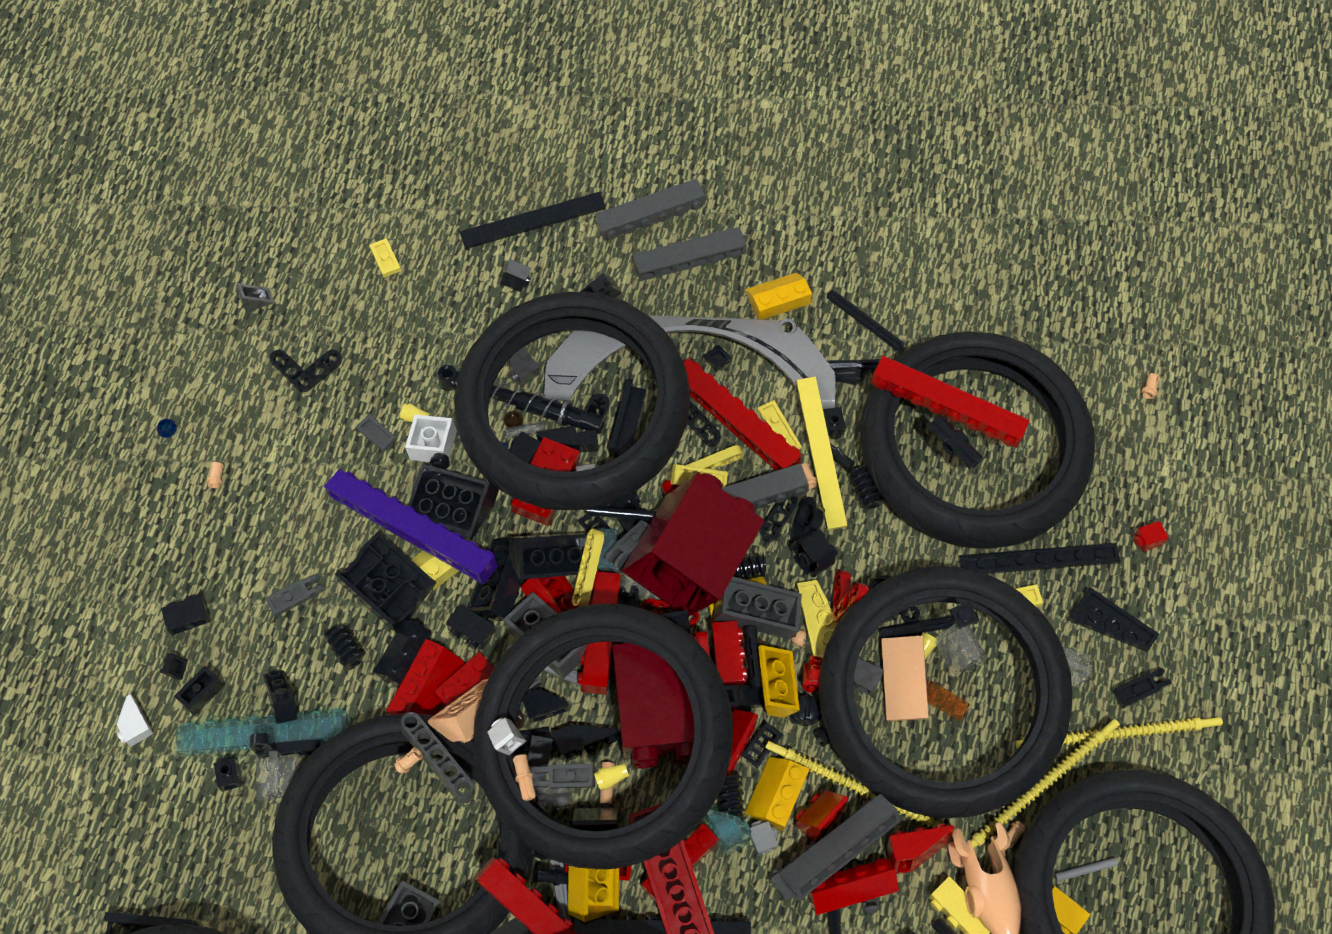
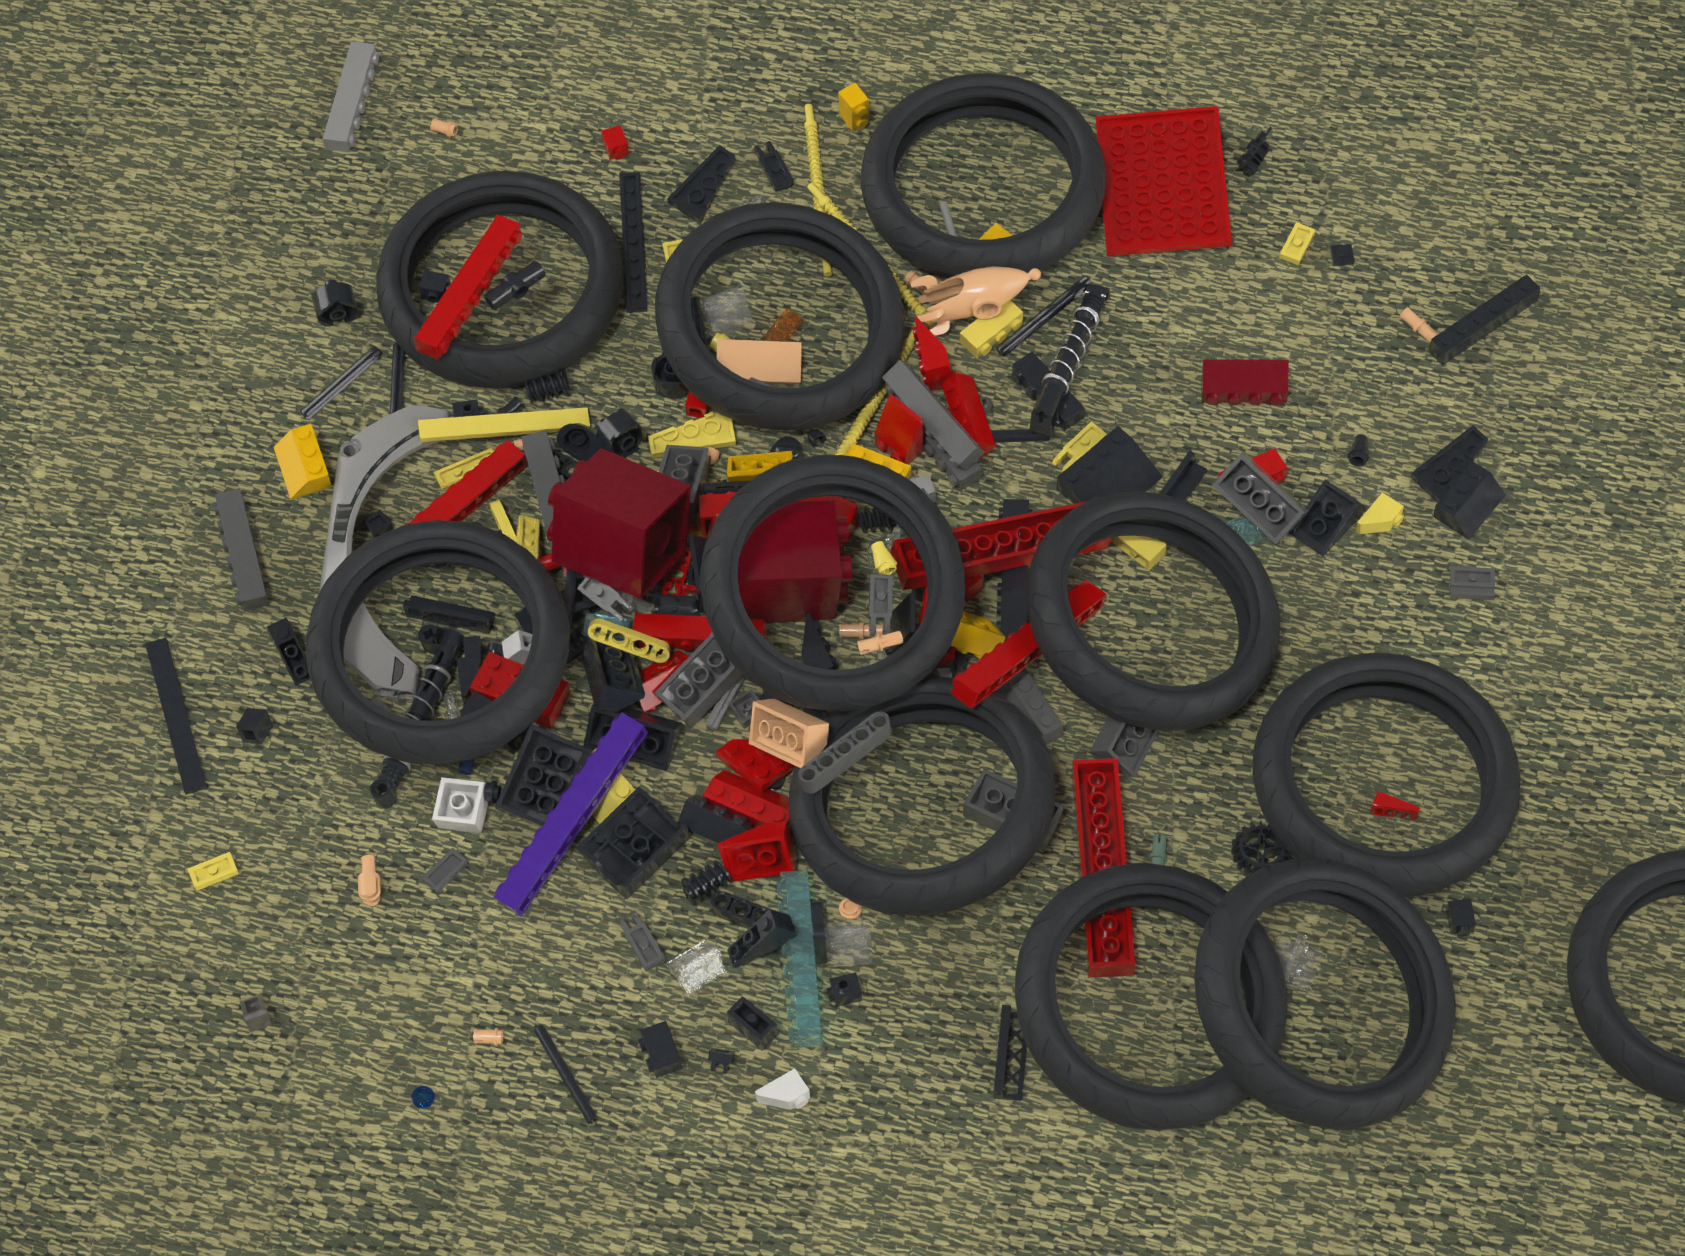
camera: 85 degrees left, 5 degrees down
black beam [270,350,342,392] -> none
light nougat pin [395,747,423,774] -> none
light yellow cone [400,403,430,422] -> none
black brick [446,604,496,650] -> none
white slope [488,718,526,755] -> none
dark grey brick [595,178,705,240] -> none
red hips [802,655,823,693] -> none
red beam [833,570,869,622] -> none
black cone [834,367,862,386] -> none
black plate [949,601,979,630] -> none
none -> black brick [311,279,358,327]
none -> light grey brick [323,41,379,153]
none -> light nougat arm [358,855,381,906]
none -> black brick [419,270,451,303]
none -> black hinge [486,643,503,656]
none -> black piece [533,1025,598,1125]
none -> clear bracket [666,940,727,995]
none -> black beam [710,891,769,929]
none -> red slope [718,821,798,882]
none -> yellow brick [838,83,870,131]

